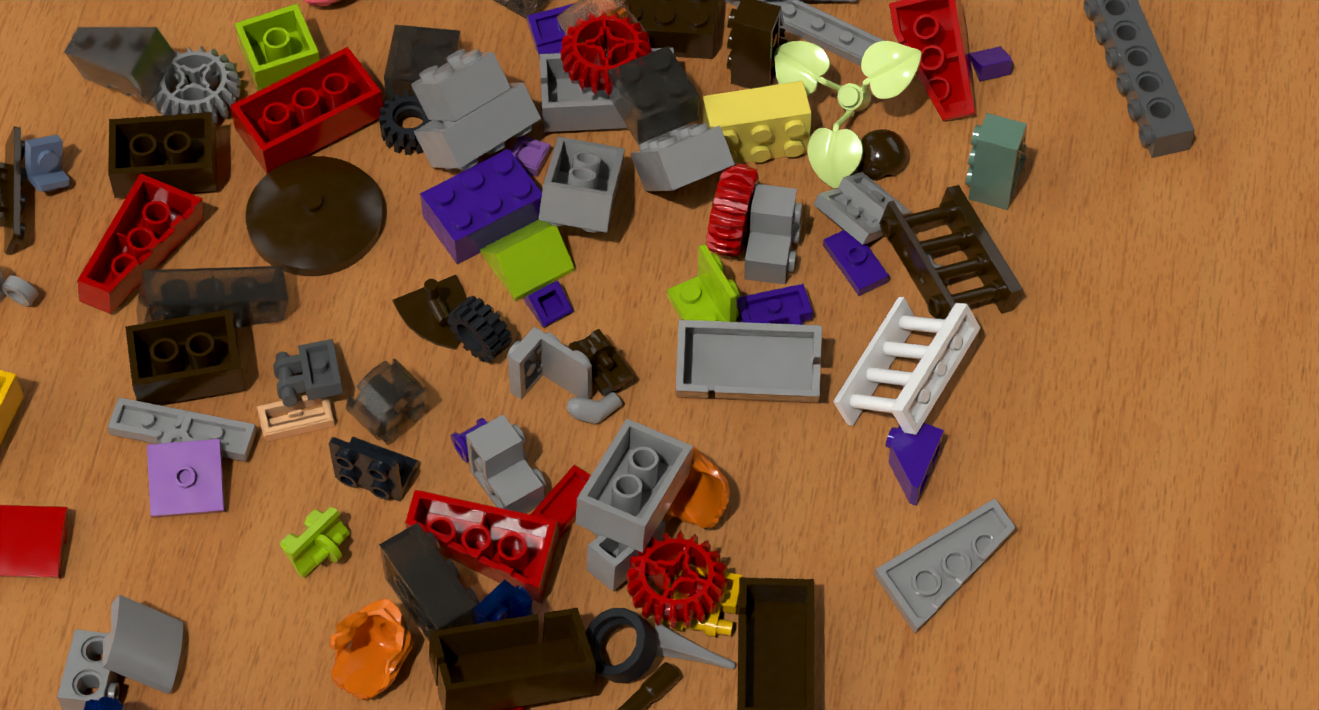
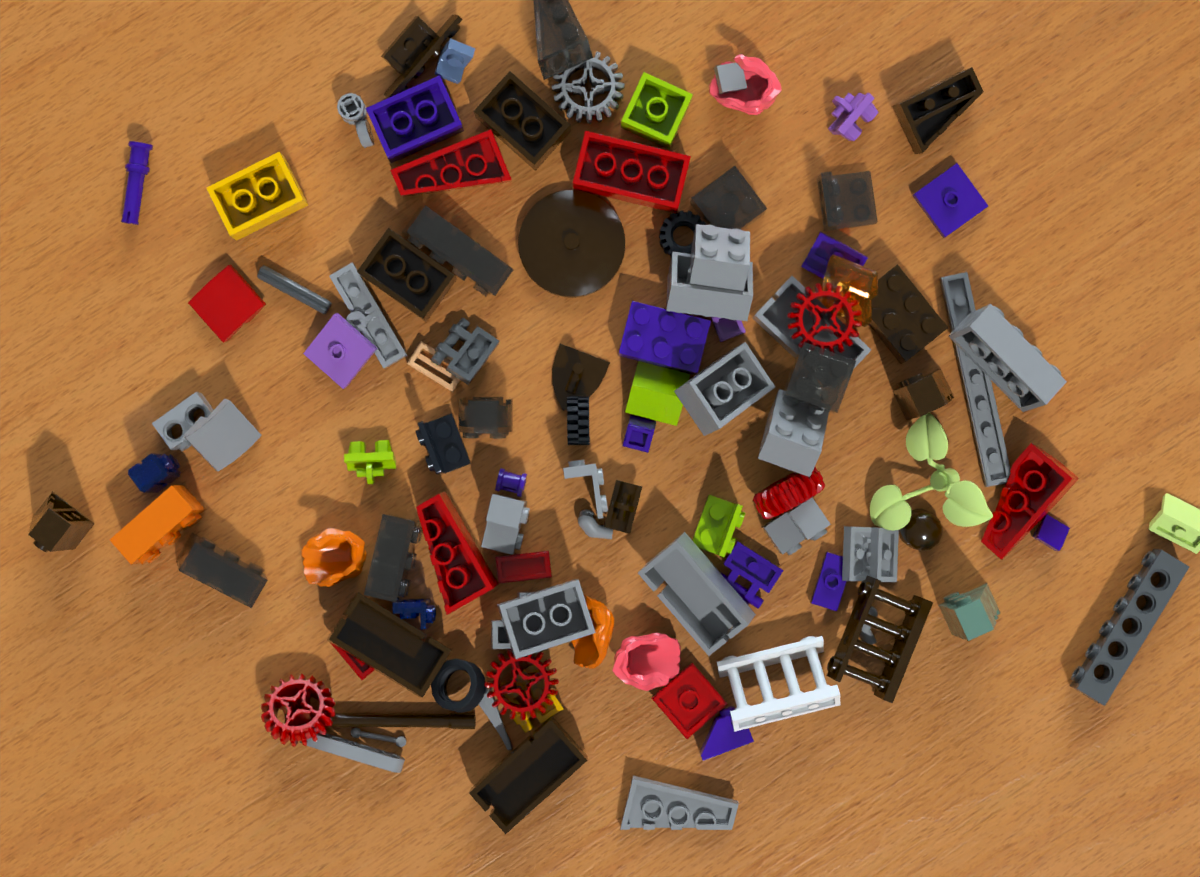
camera: 45 degrees right, 30 degrees up
light yellow brick [702,81,811,164] -> none
none -> dark grey axle [257,265,332,314]
none -> dark purple brick [366,75,464,163]
none -> coral hair [612,633,681,691]
none -> red plate [651,662,727,739]

